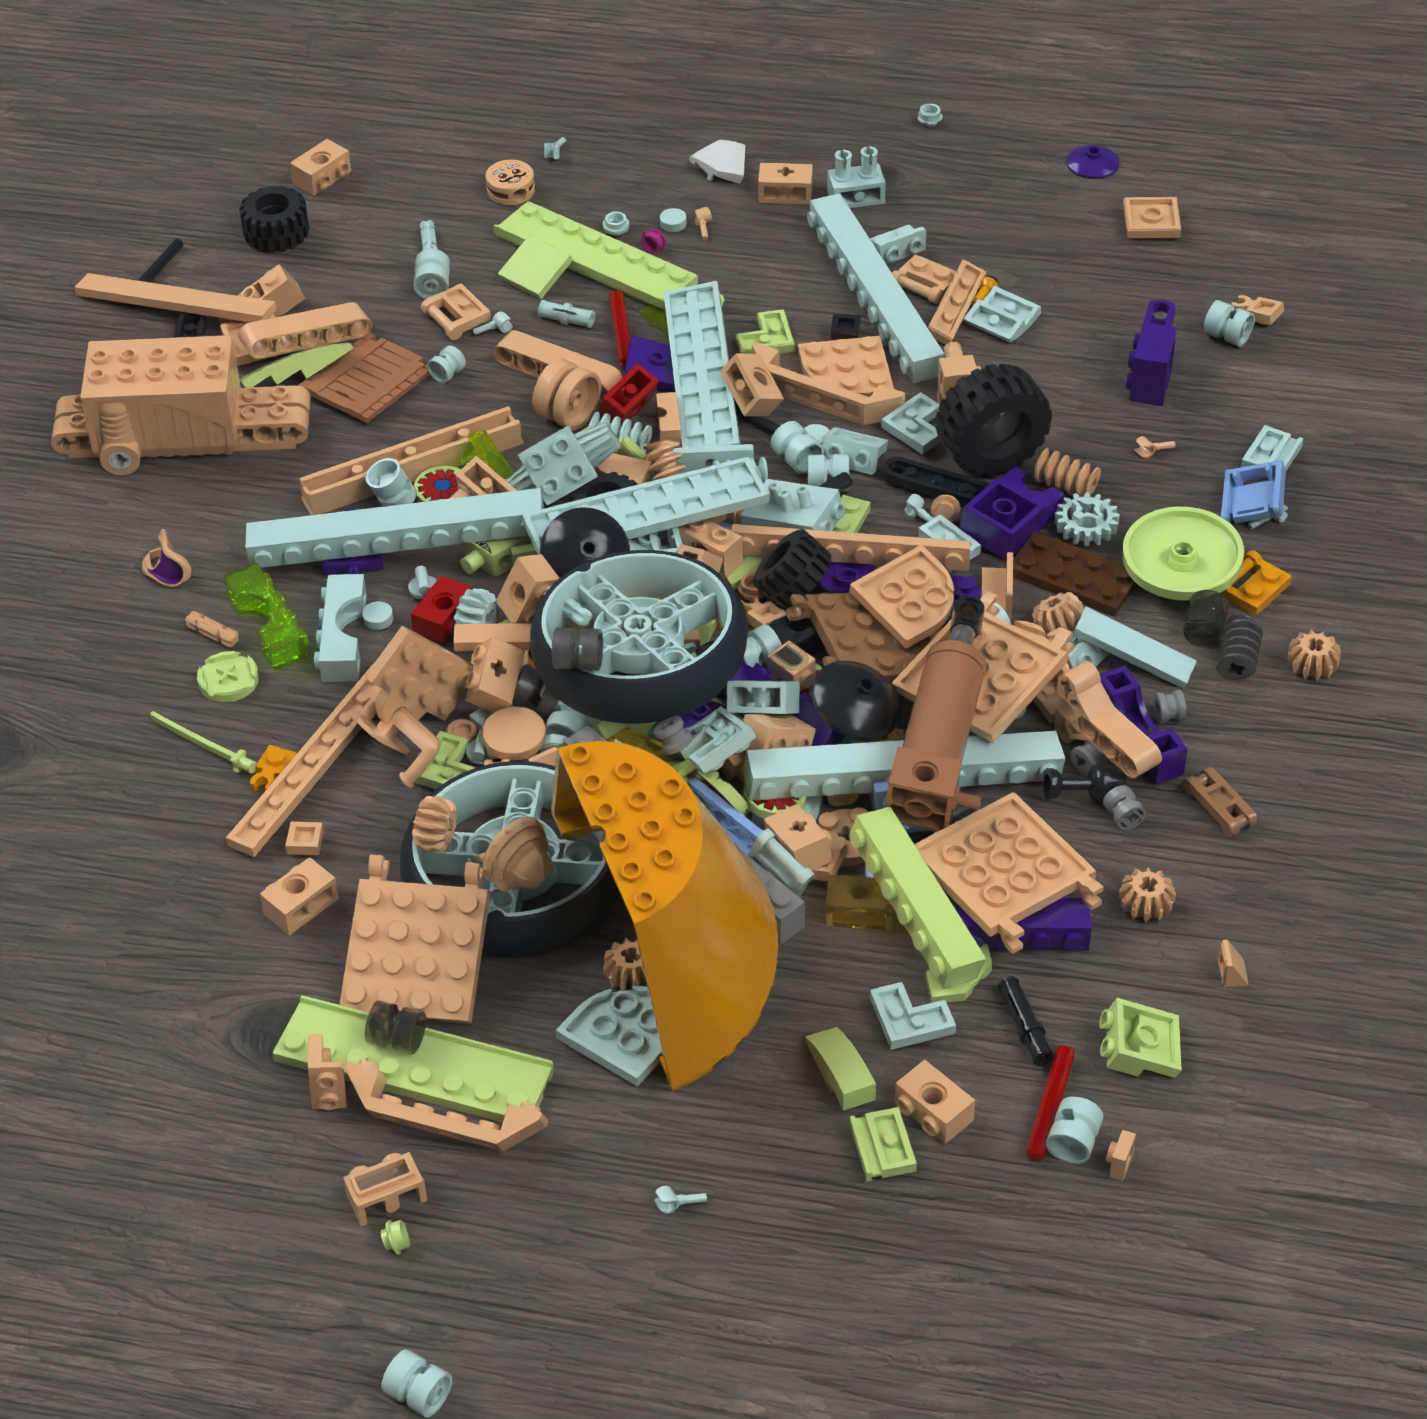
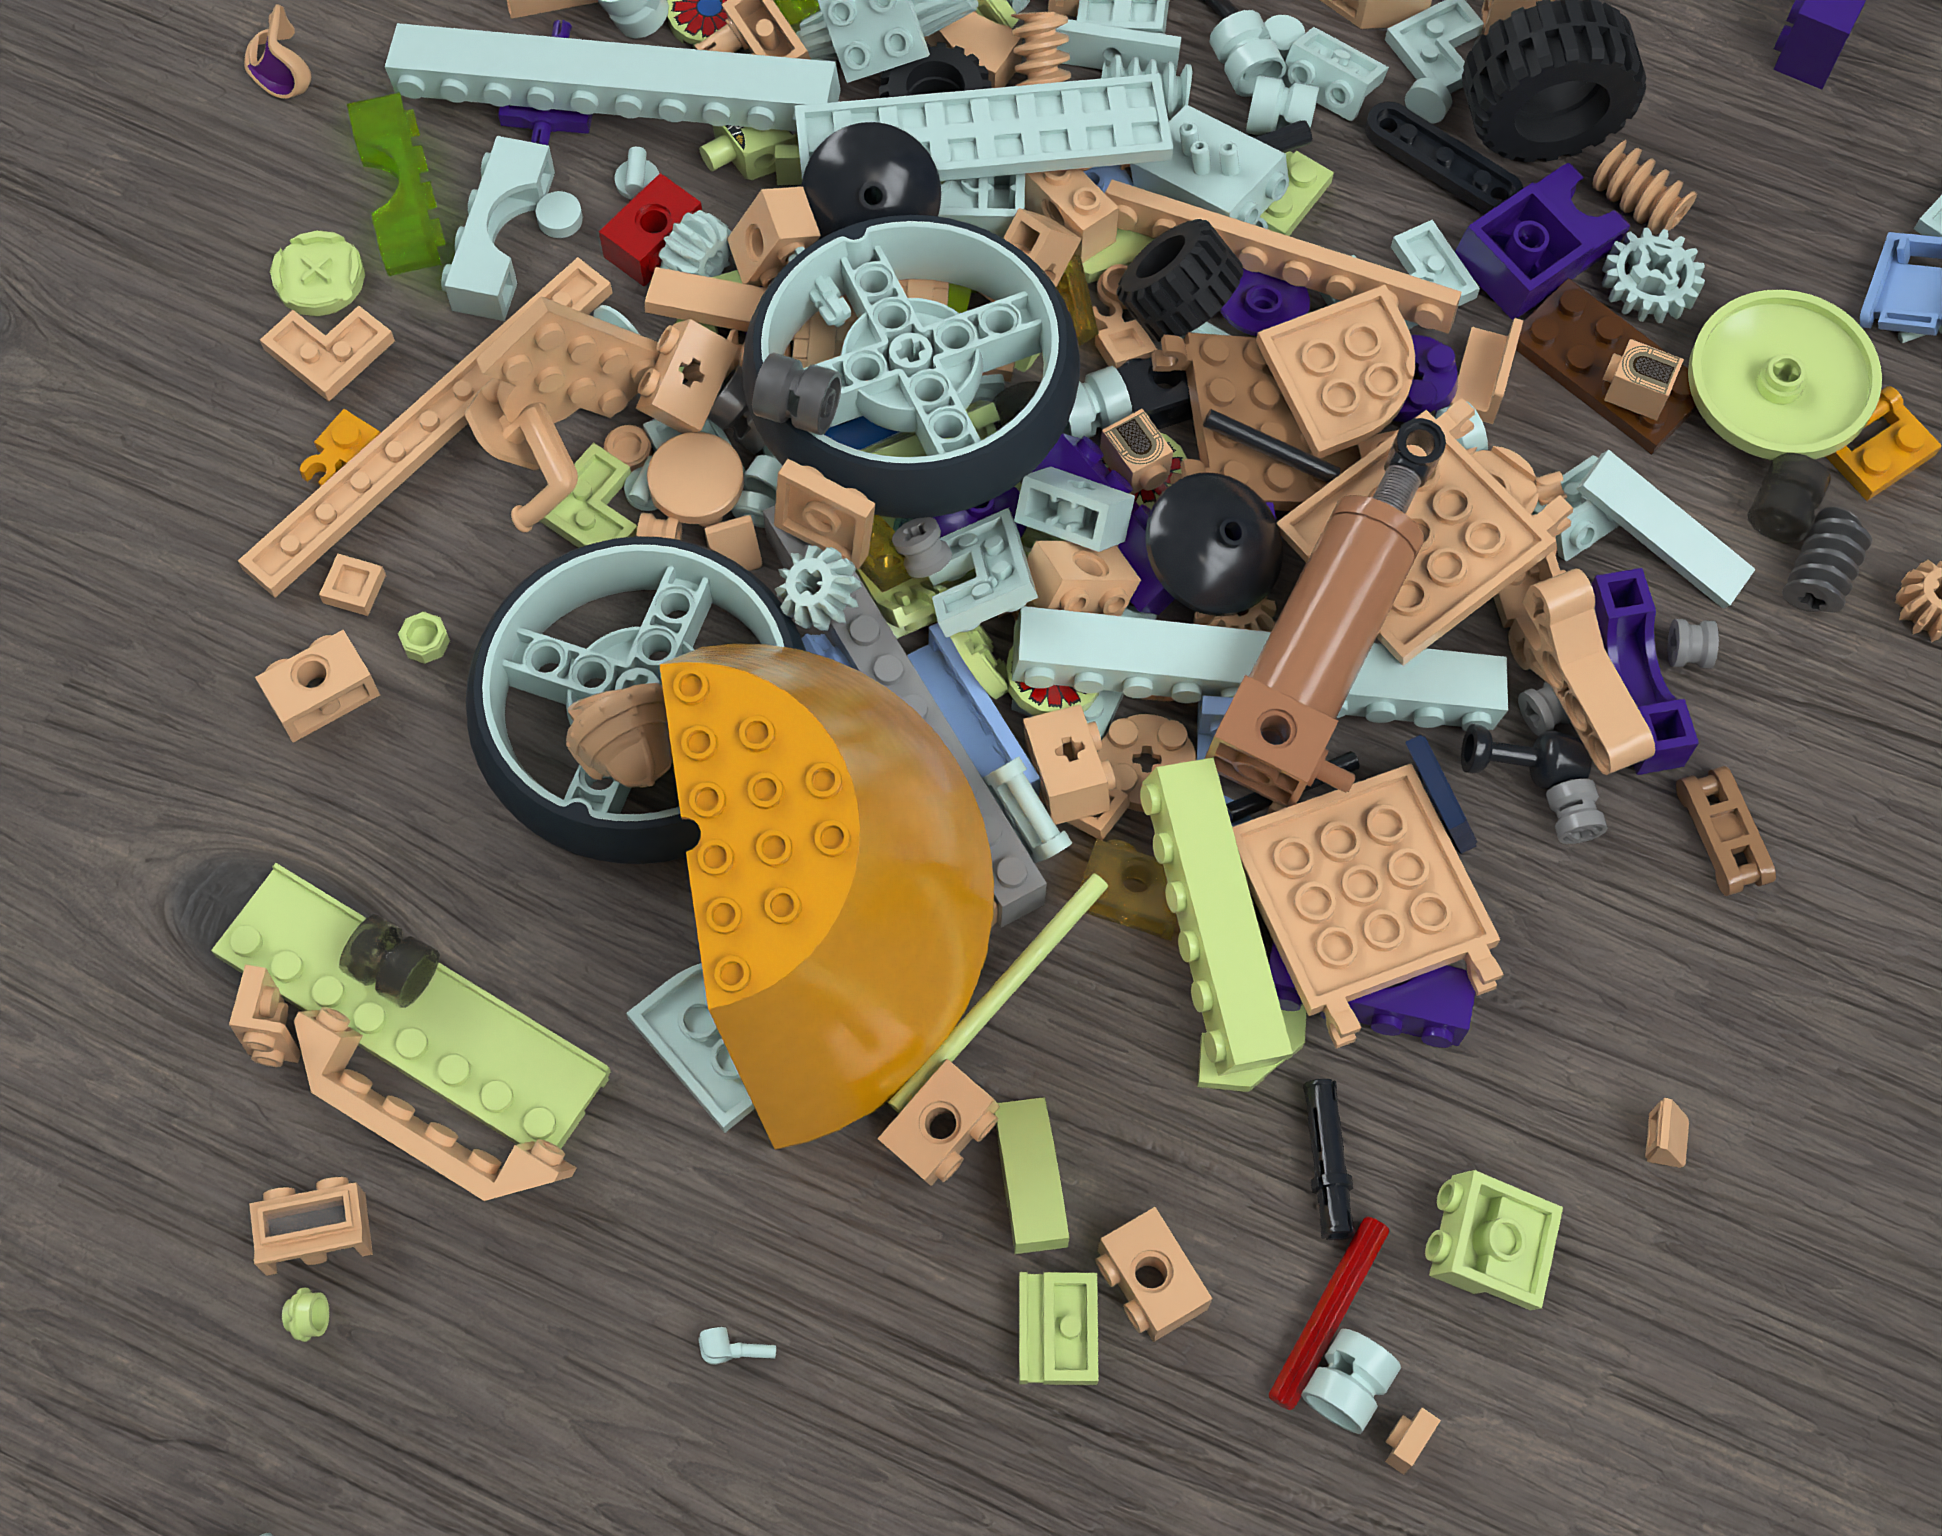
camera: 10 degrees right, 20 degrees up
yellowish green sword [149,711,257,774] -> none
light nougat axle [185,611,239,648] -> none
light nougat plate [339,854,491,1024] -> none
light nougat gear [412,796,458,853] -> none
light aqua plate [870,982,956,1050] -> none
light aqua hand [905,494,934,522] -> none
light nougat plate [931,495,961,523] -> none
light nougat gear [1032,592,1084,634] -> none
light nougat gear [1119,866,1176,923] -> none
light nougat hand [1134,436,1176,459] -> none
none -> light nougat plate [260,306,395,402]
none -> yellowish green tile [398,612,450,664]
none -> light nougat plate [774,459,876,569]
none -> light nougat brick [878,1059,1000,1186]
none -> yellowish green piece [888,873,1109,1113]
none -> black bar [1203,409,1341,483]
none -> light aqua tile [1405,78,1452,123]
none -> dark blue plate [1405,735,1478,854]
none -> light nougat brick [1603,339,1684,421]

